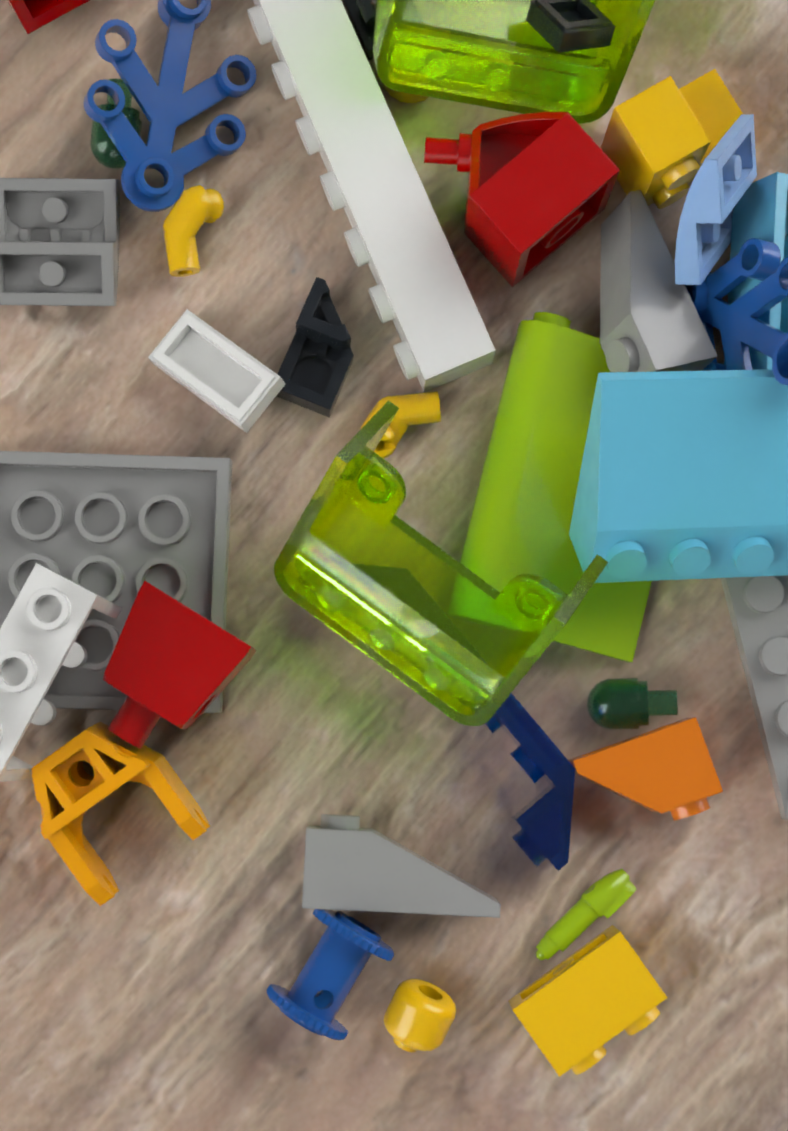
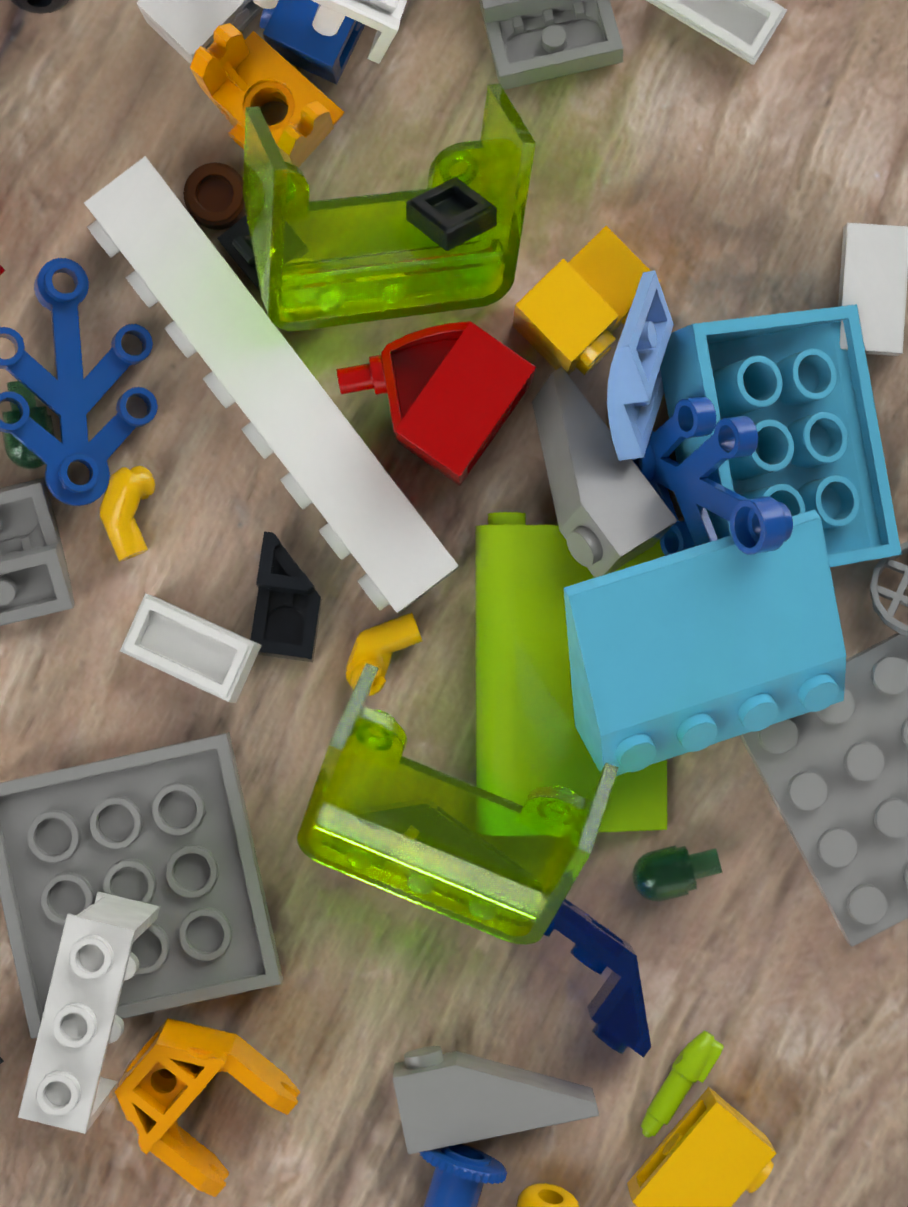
camera: 15 degrees left, 5 degrees up
red torso [103,581,256,749] -> none
orange slope [567,717,723,821] -> none

